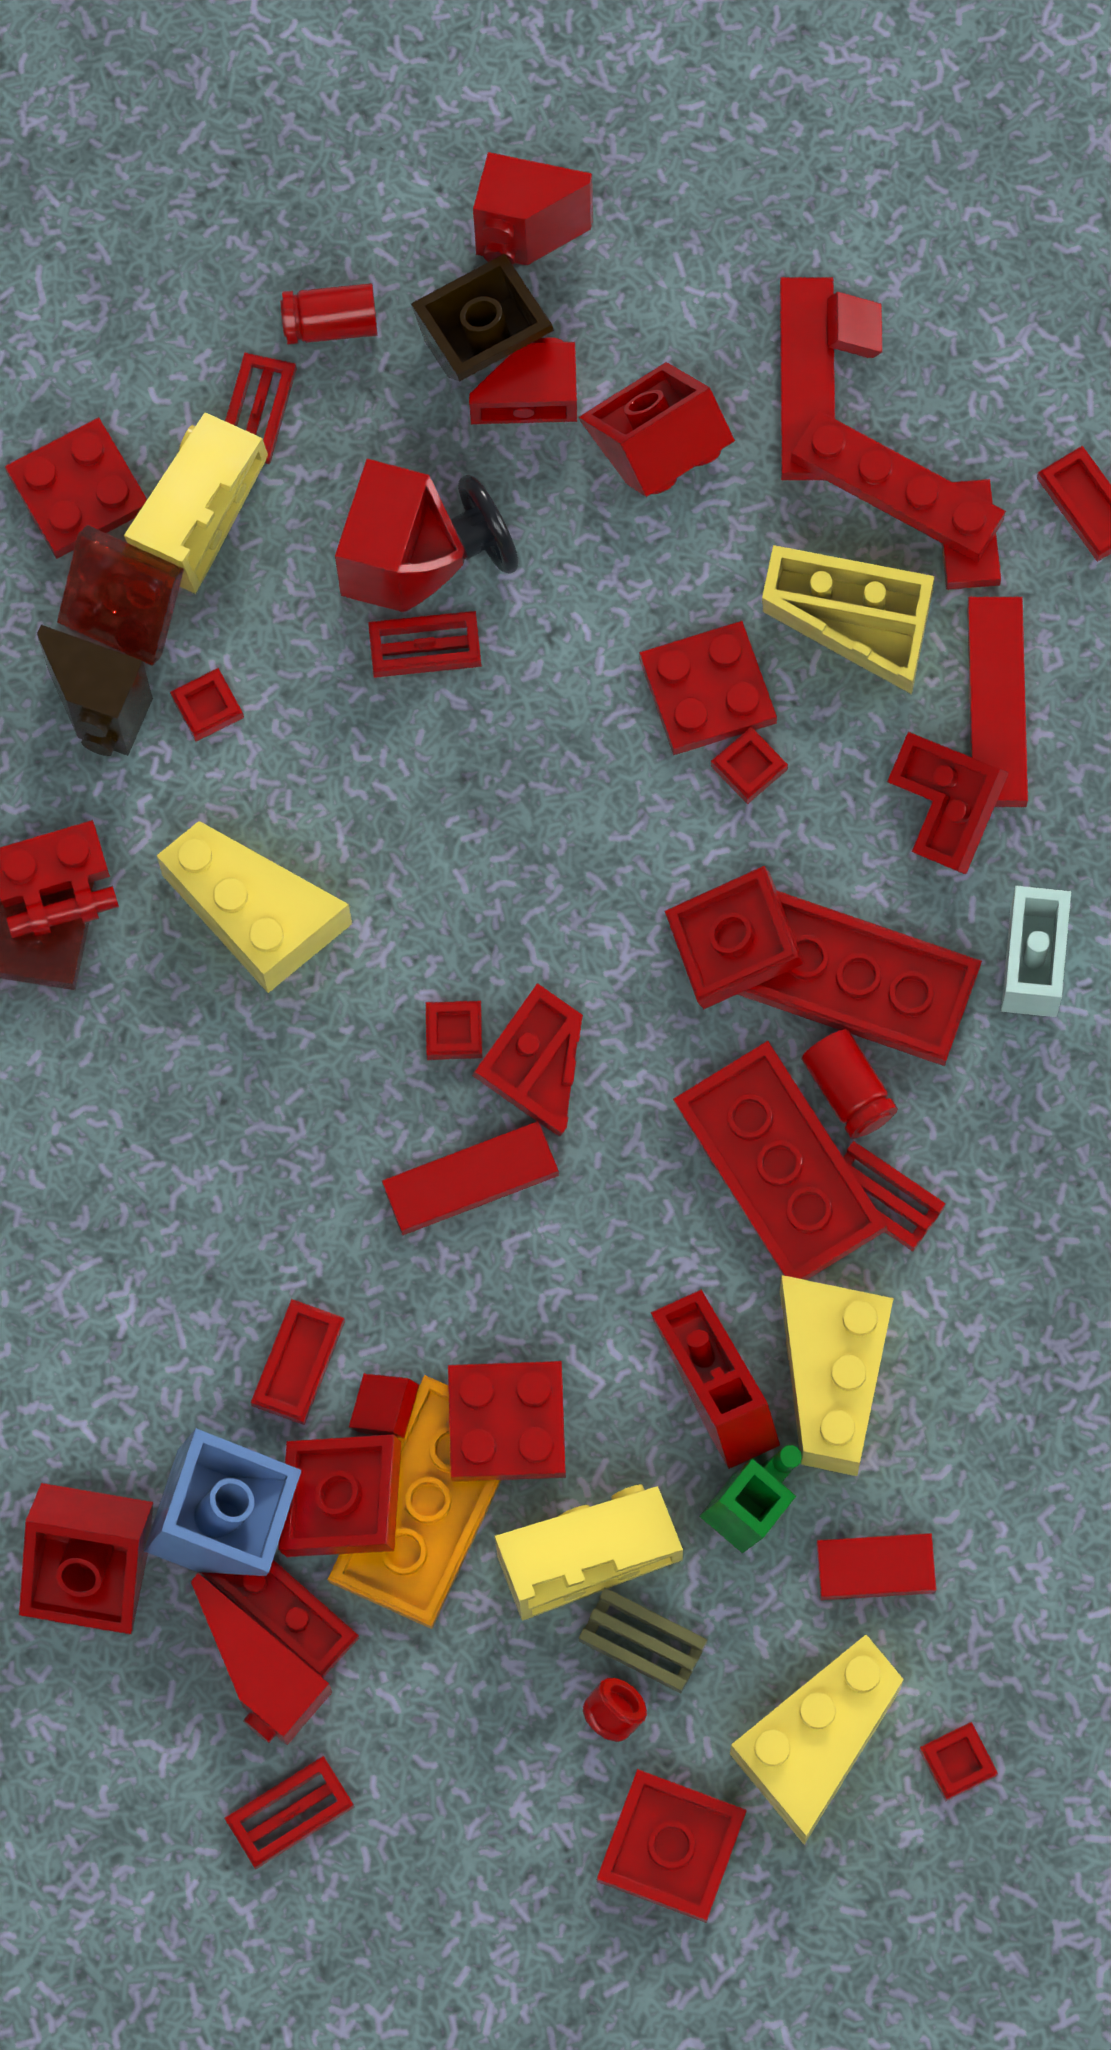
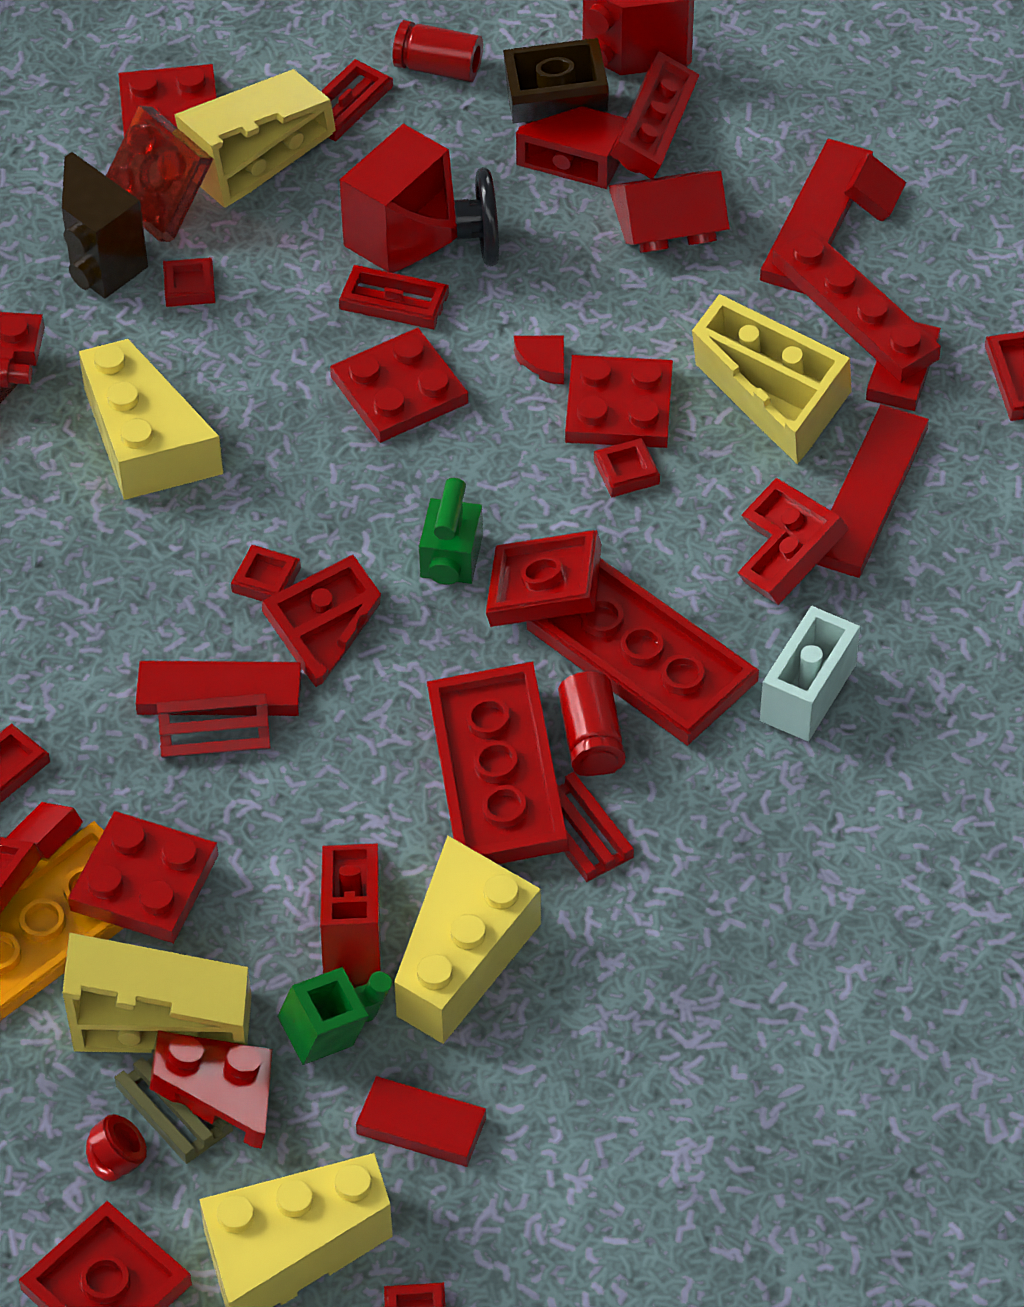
camera: 20 degrees right, 20 degrees down
none -> wing [149,1030,273,1149]
none -> red tile [157,693,271,758]
none -> red plate [330,327,469,443]
none -> green brick [419,478,483,585]
none -> red tile [514,335,564,384]
none -> red plate [610,51,699,180]

